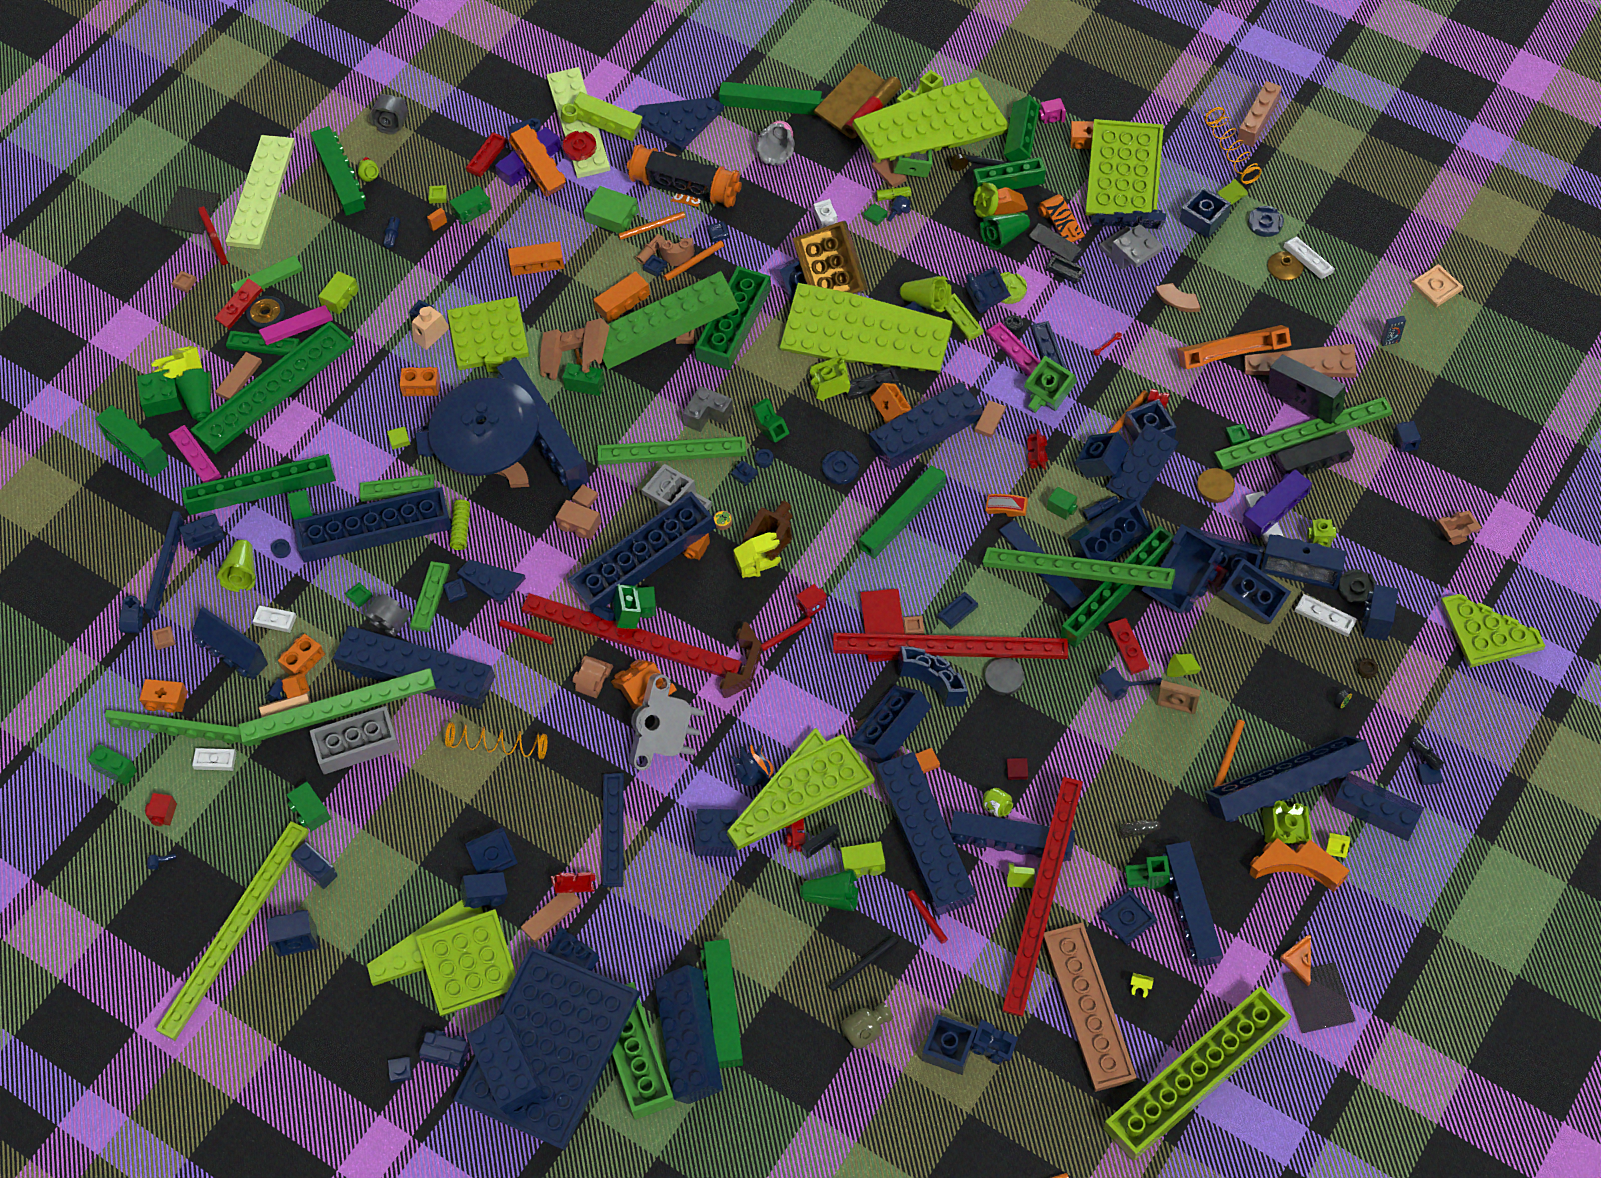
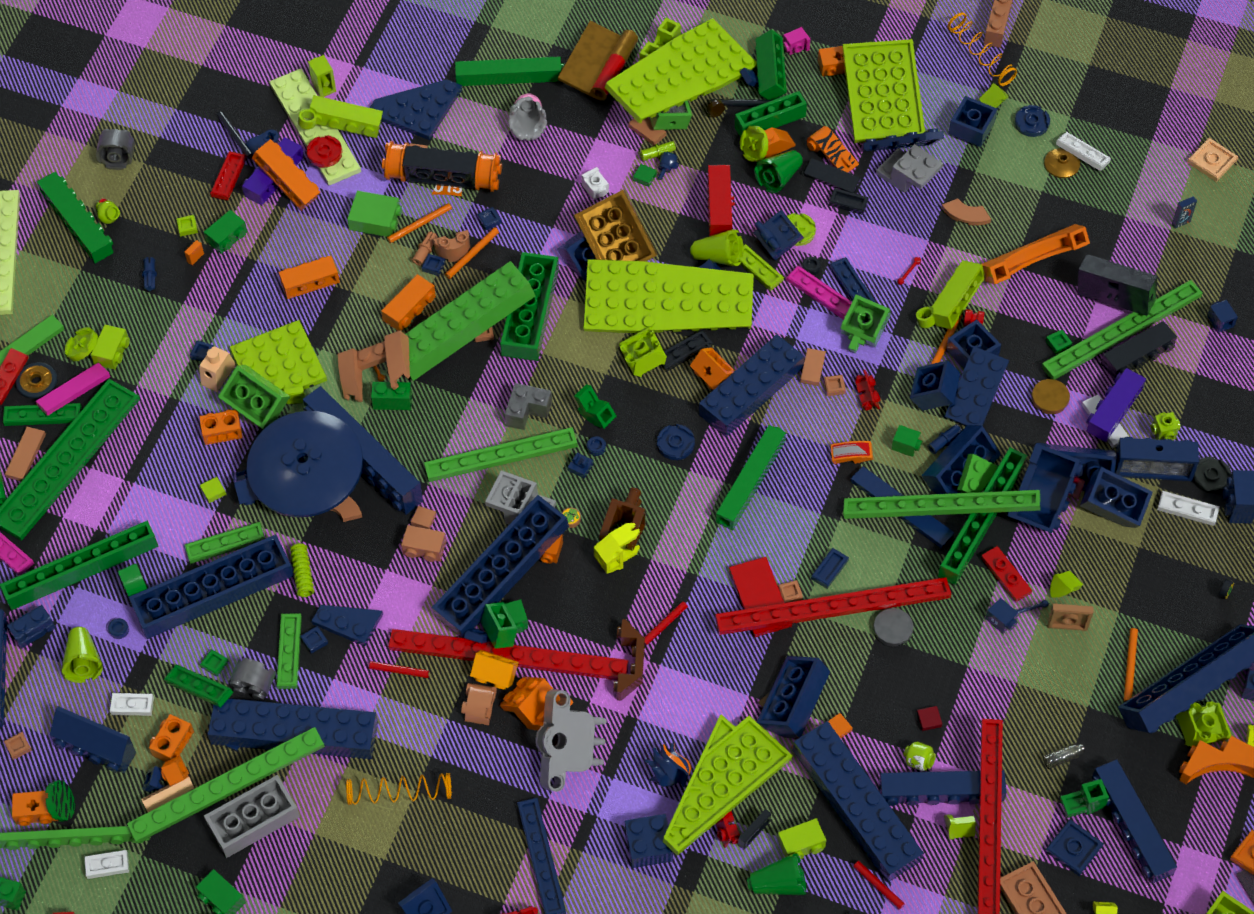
camera: 15 degrees left, 0 degrees up
red brick [796,584,827,617] -> none
dark blue brick [897,646,968,707] -> none
nougat wing [1244,344,1357,378] -> none
dark brown tile [1357,658,1378,679] -> none
none -> green tile [45,780,75,822]
none -> lime tile [64,327,98,361]
none -> green tile [164,664,233,708]
none -> black bar [217,112,253,159]
none -> bright green brick [218,365,291,429]
none -> lime brick [308,55,337,97]
none -> light orange brick [470,650,519,689]
none -> red brick [707,165,735,236]
none -> dark blue tile [740,68,759,88]
none -> nougat tile [824,375,846,396]
none -> lime hinge [916,260,985,329]
none -> bright green wing [957,454,999,493]

